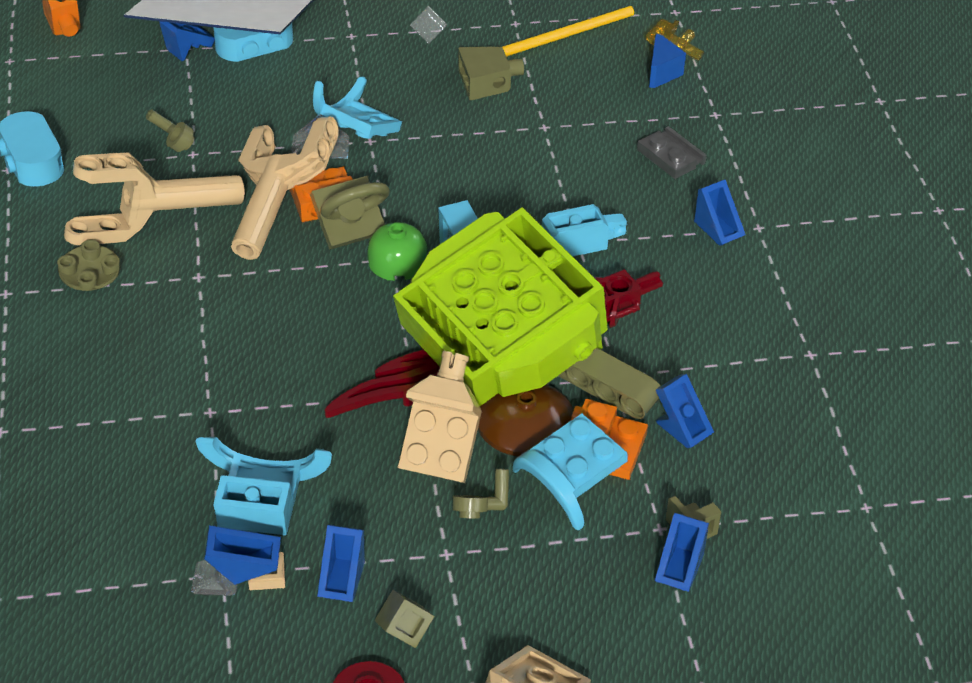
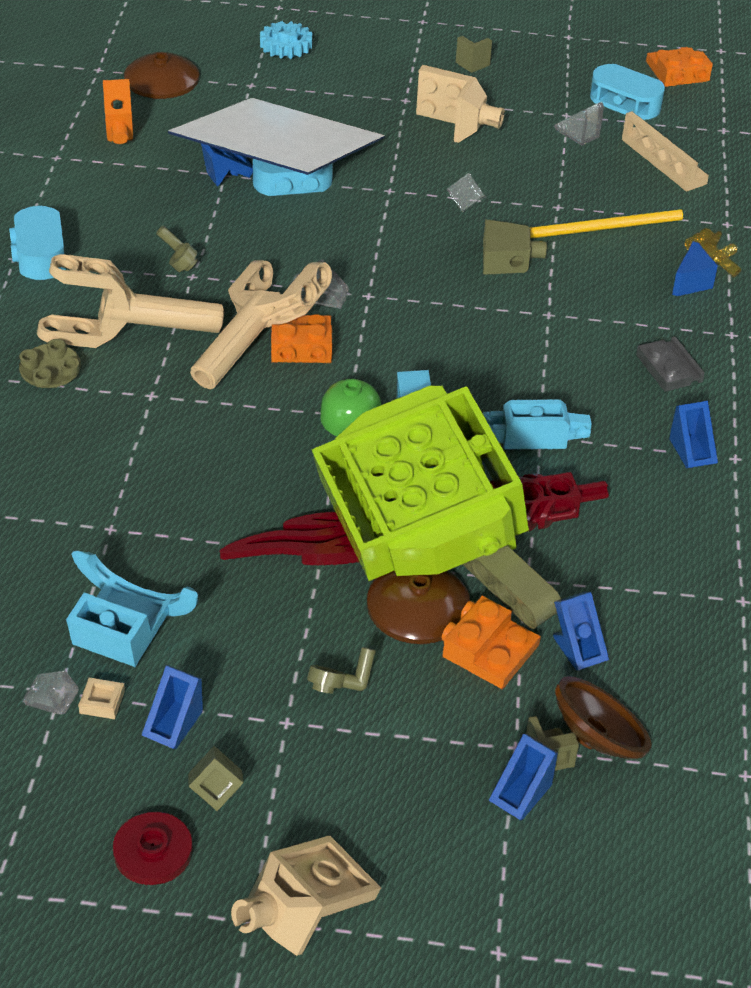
camera: 15 degrees right, 0 degrees up
blue slope [204,525,281,585] -> none
olive tile [310,176,390,250] -> none
medium azure piece [313,77,402,139] -> none
tan plate [398,351,482,483] -> none
medium azure piece [512,413,628,530] -> none
none -> reddish brown dish [555,676,652,759]

